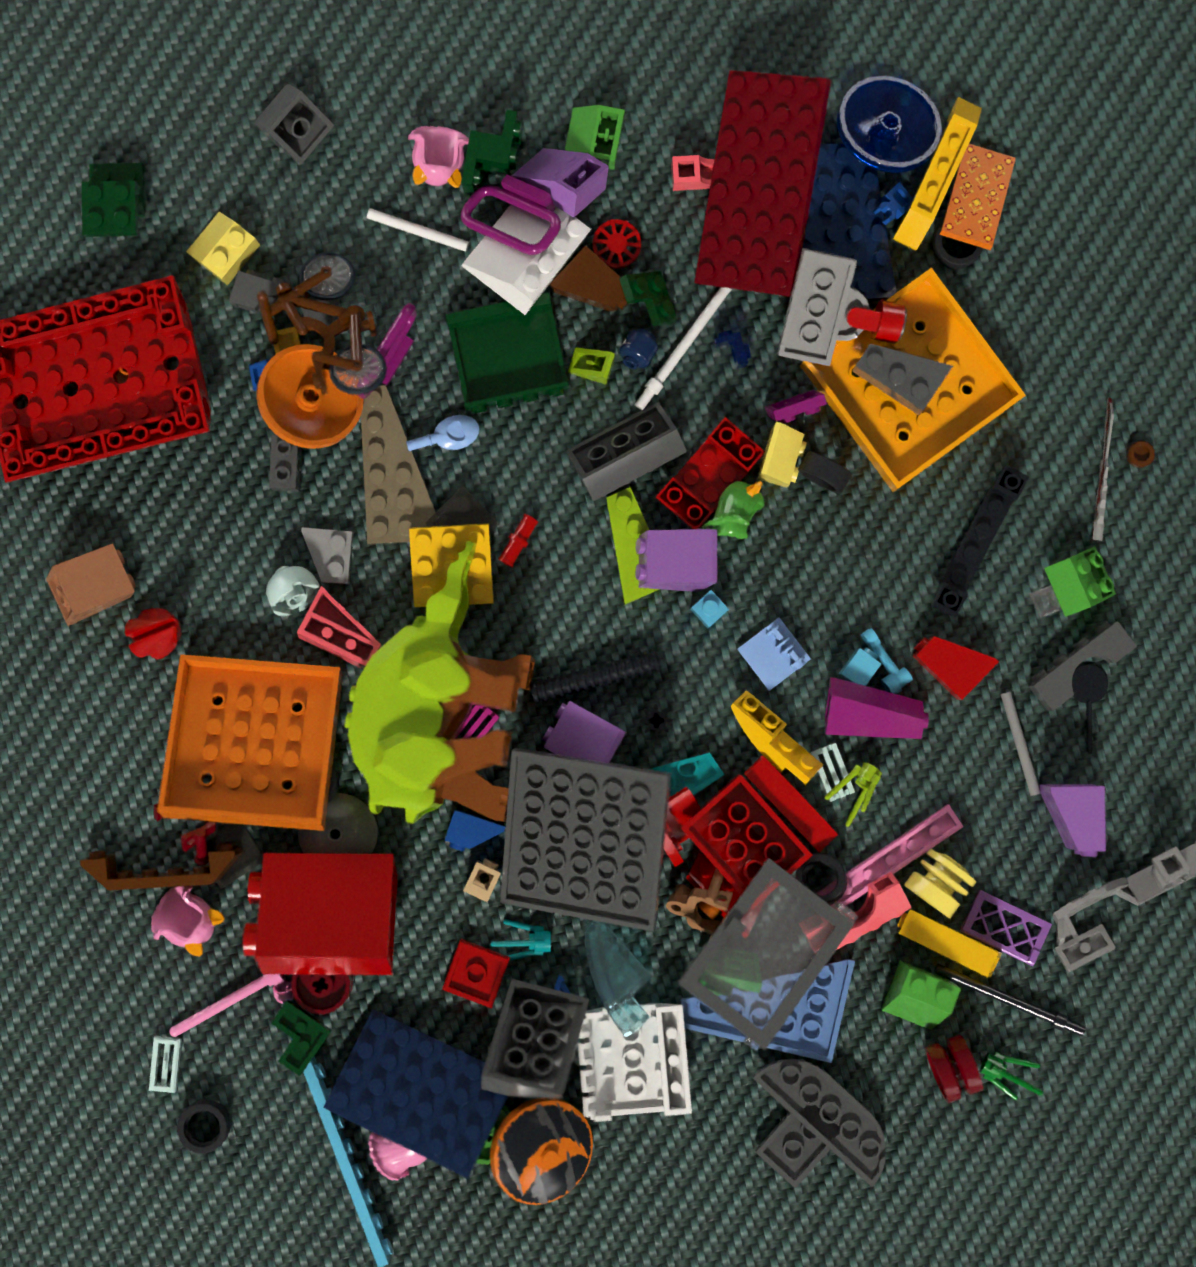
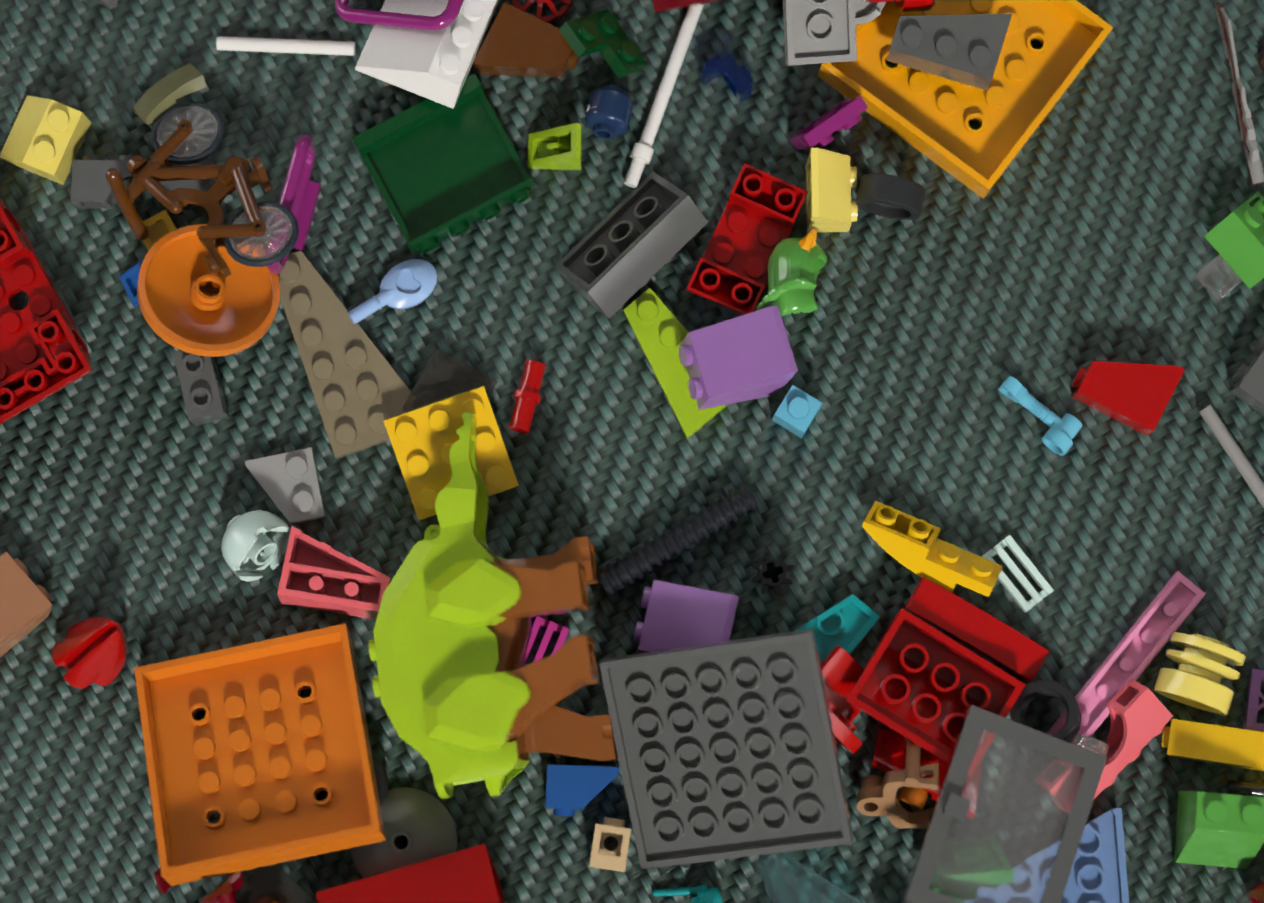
camera: 15 degrees left, 5 degrees down
light blue hinge [737,617,811,691] -> none
magenta slope [824,678,929,739] -> none
lime plant [825,762,882,827] -> none
medium azure brick [838,647,881,686] -> none
black slope [931,464,1029,618] -> none
none -> olive slope [133,64,207,125]

